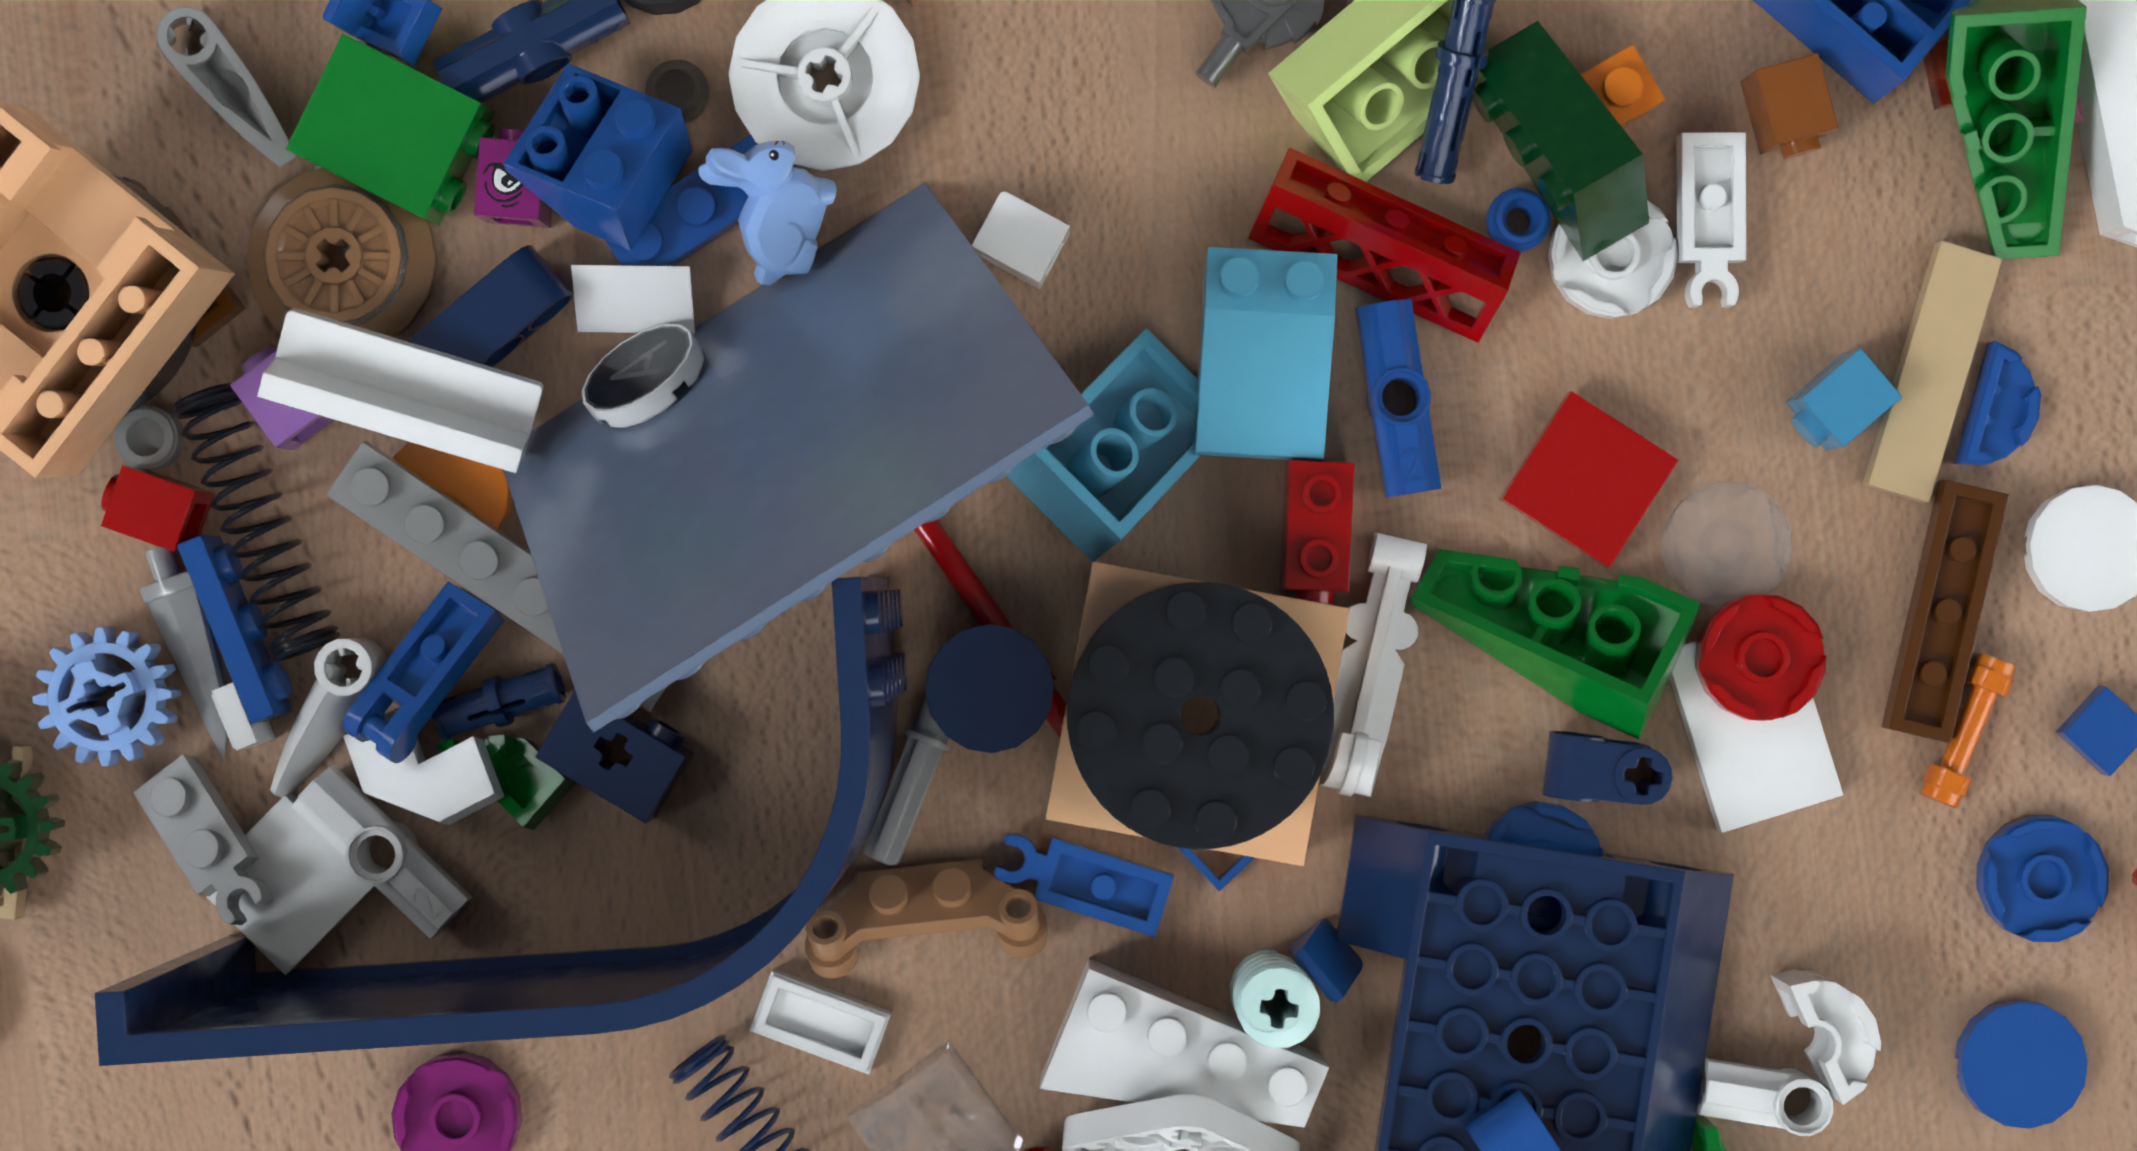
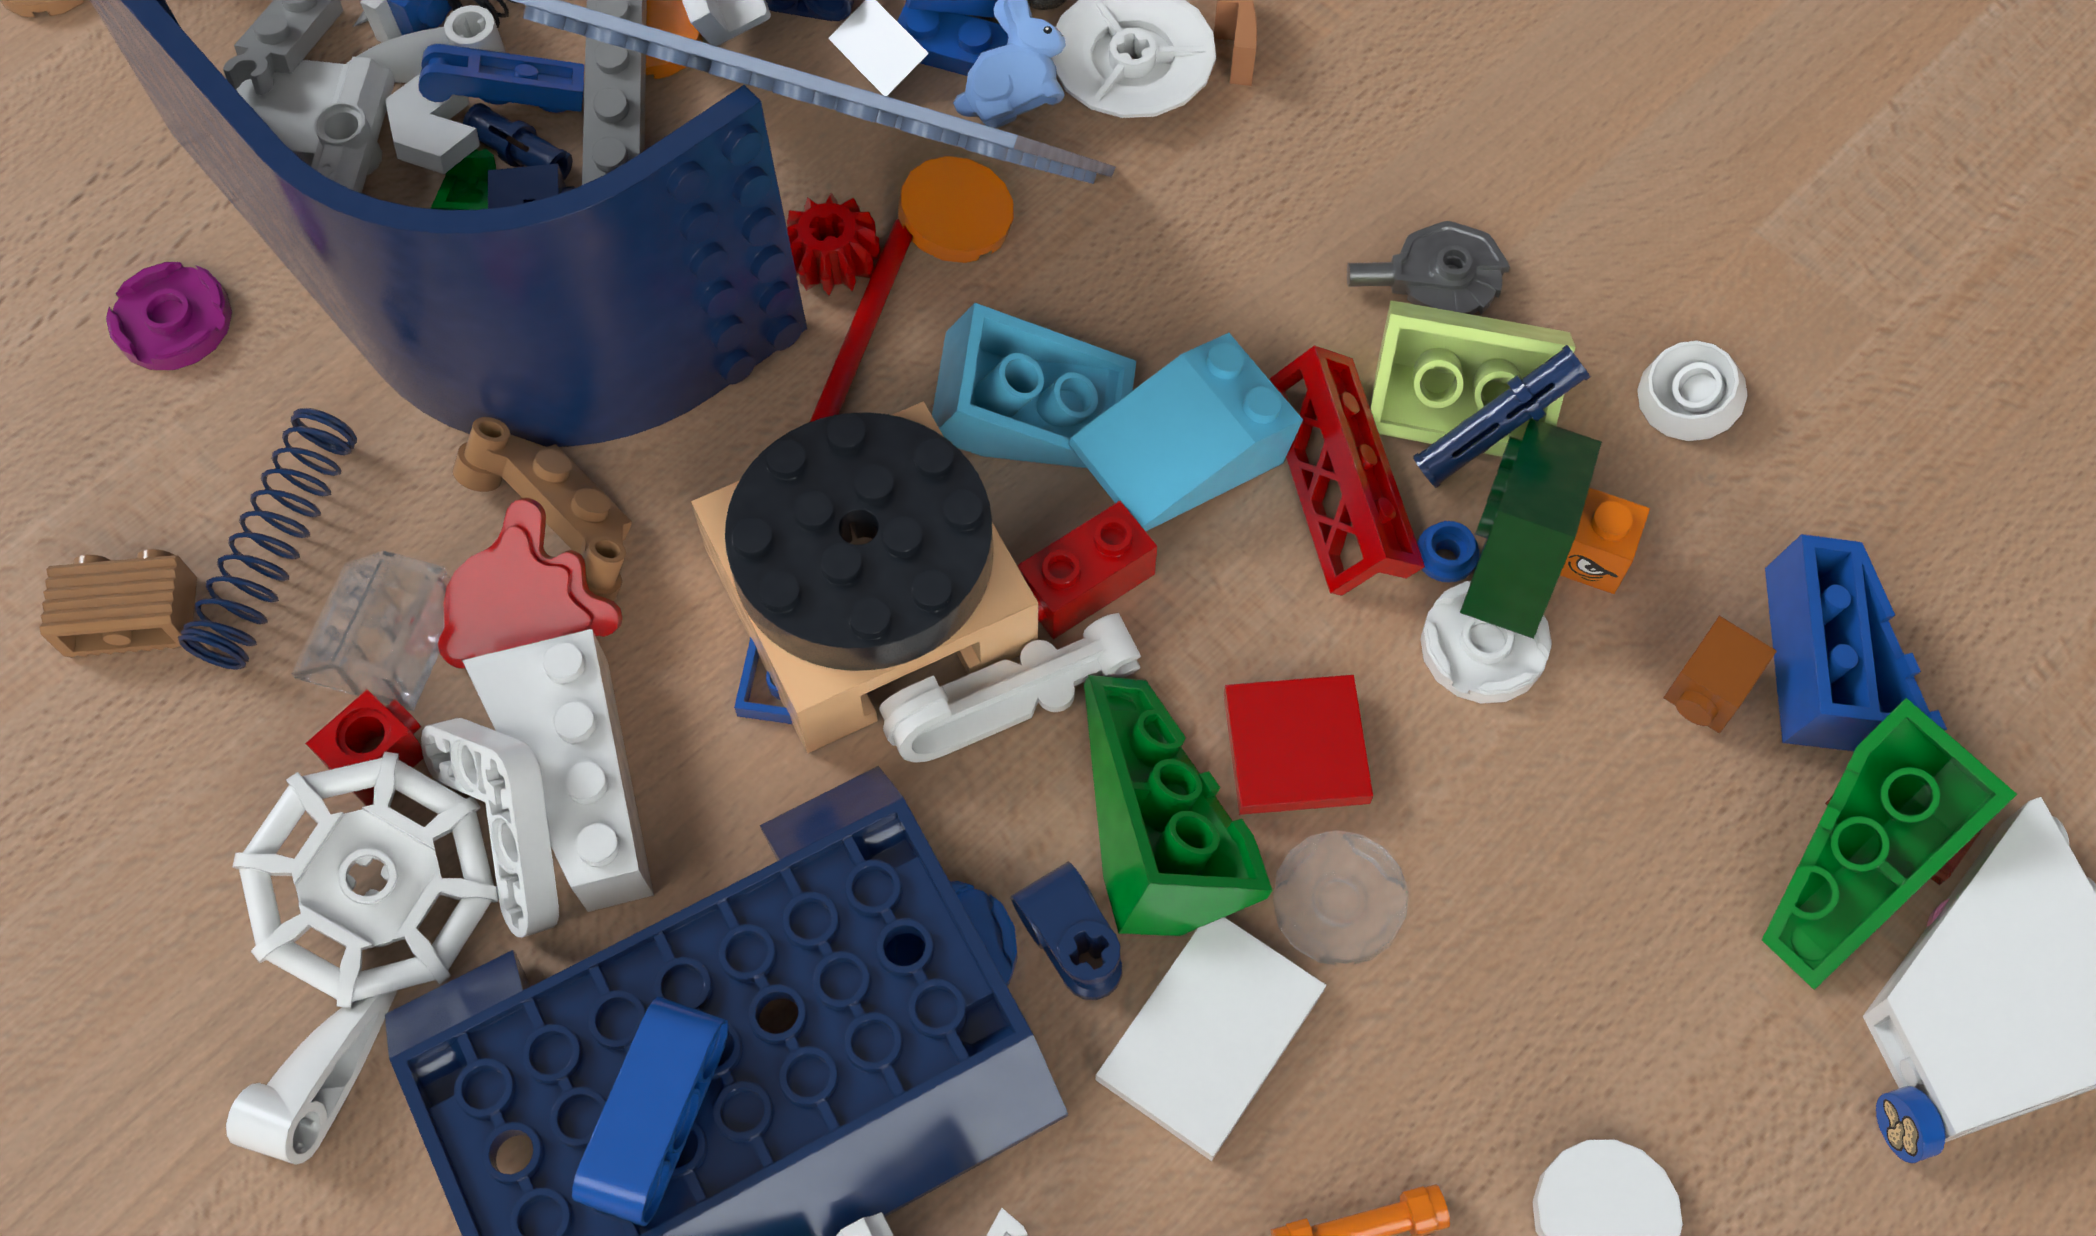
camera: 50 degrees right, 25 degrees down
tile [582,324,704,428] -> none
white tile [750,968,892,1075] -> none
light grey axle [864,695,952,865] -> none
dark blue tile [925,624,1054,753] -> none
white panel [972,191,1070,289] -> none
blue plate [994,832,1174,937] -> none
light aqua piece [1230,949,1320,1048] -> none
blue slope [1289,918,1363,1003] -> none
blue piece [1355,299,1441,498] -> none
white plate [1676,132,1746,308] -> none
red tile [1695,594,1827,721] -> none
dark azure brick [1785,348,1902,450] -> none
tan tile [1862,241,2002,503] -> none
reddish brown plate [1881,480,2009,743] -> none
blue tile [1954,341,2041,466] -> none
none -> tile [438,498,623,669]

